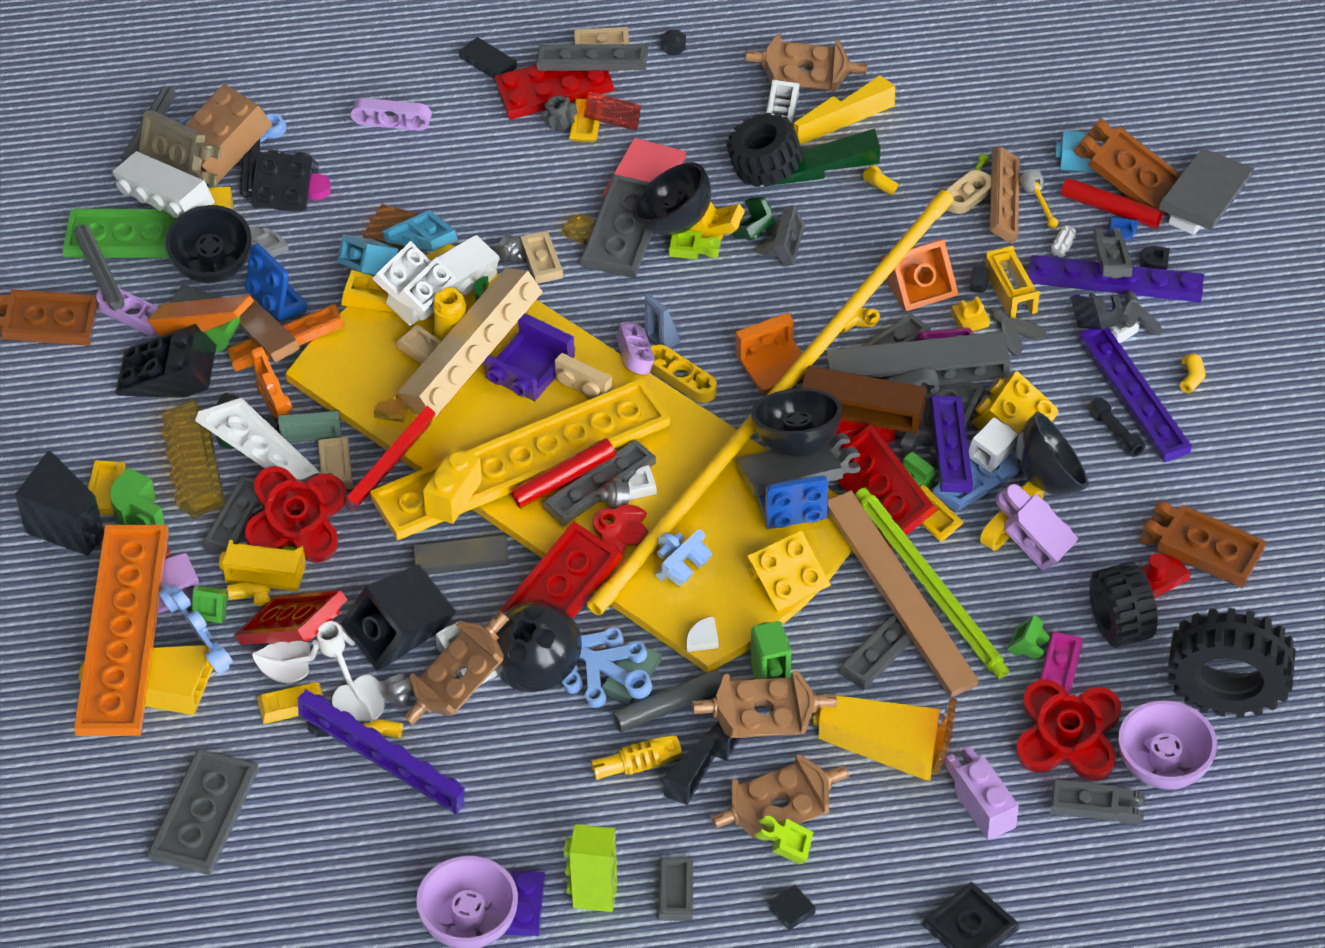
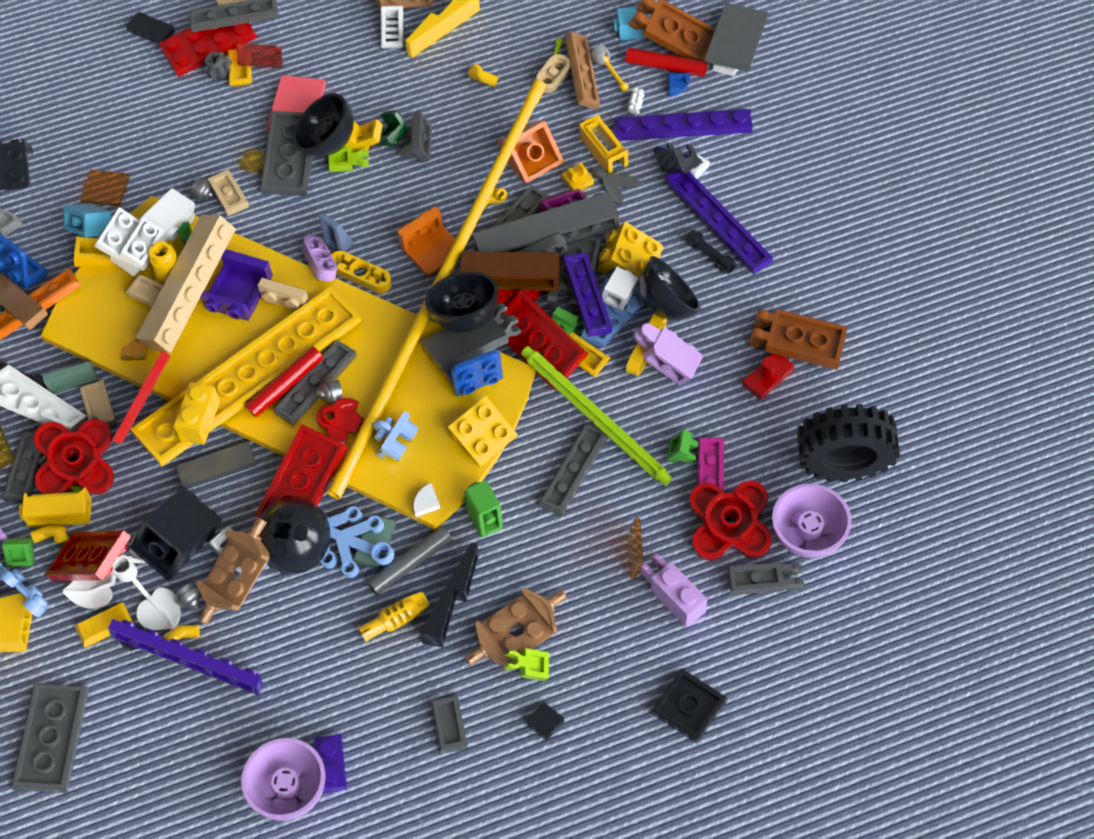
camera: 10 degrees left, 10 degrees up
orange wing [251,346,292,419] -> none
dark pink tile [308,174,331,201] -> none
lavender beam [351,98,432,131] -> none
medium azure wing [382,210,458,251] -> none
lime brick [564,824,618,913] -> none
white tile [628,465,657,500] -> none
medium nougat plate [692,670,837,738] -> none
black tyre [726,113,803,187] -> none
dark green slope [770,128,881,186] -> none
yellow slope [813,696,940,780] -> none
medium nougat tile [827,490,979,698] -> none
black tile [970,265,990,293] -> none
black tyre [1089,561,1158,648] -> none
dark grey hinge [1093,228,1133,278] -> none
dark grey piece [1123,290,1163,335] -> none
black tile [1139,246,1170,270] -> none
yellow arm [1180,353,1206,394] -> none

